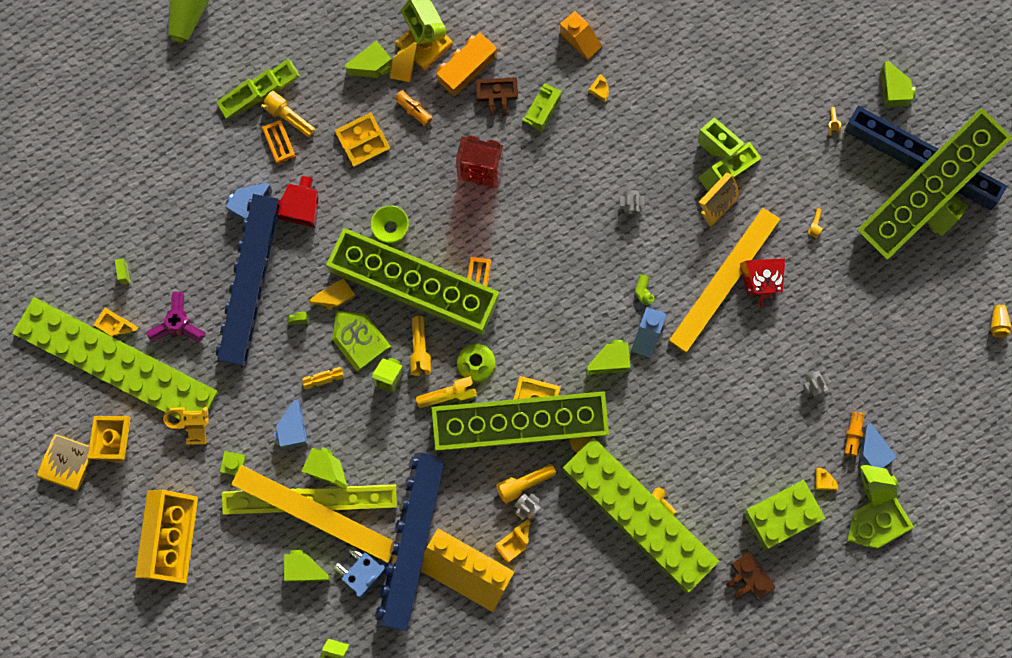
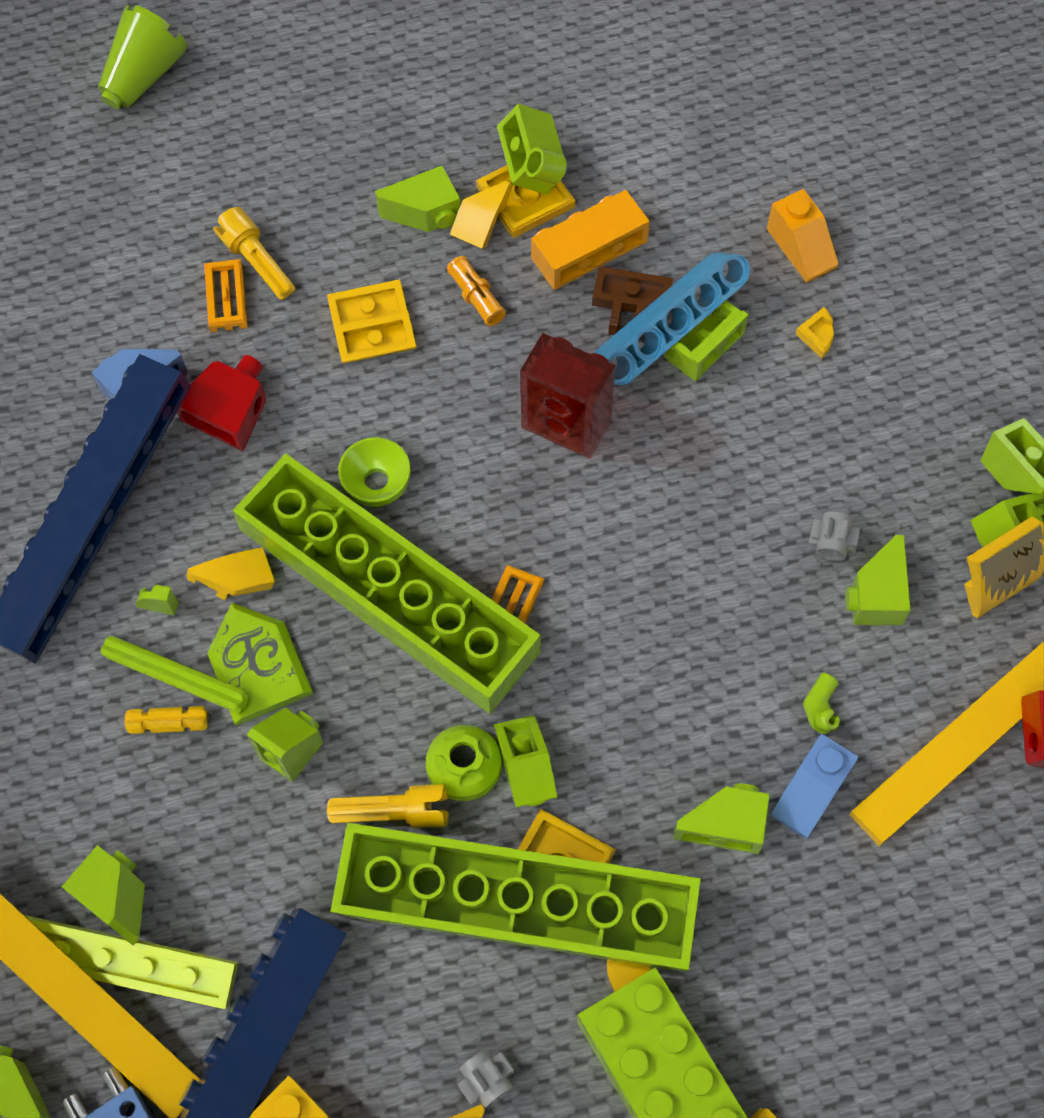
camera: 15 degrees right, 10 degrees down
lime slope [216,59,301,119] -> none
medium blue slope [274,400,308,450] -> none
yellow piece [410,316,432,376] -> none
yellow piece [496,464,556,504] -> none
none -> lime axle [100,636,249,713]
none -> lime slope [494,715,557,807]
none -> dark azure beam [590,252,750,385]
none -> lime slope [845,535,911,625]

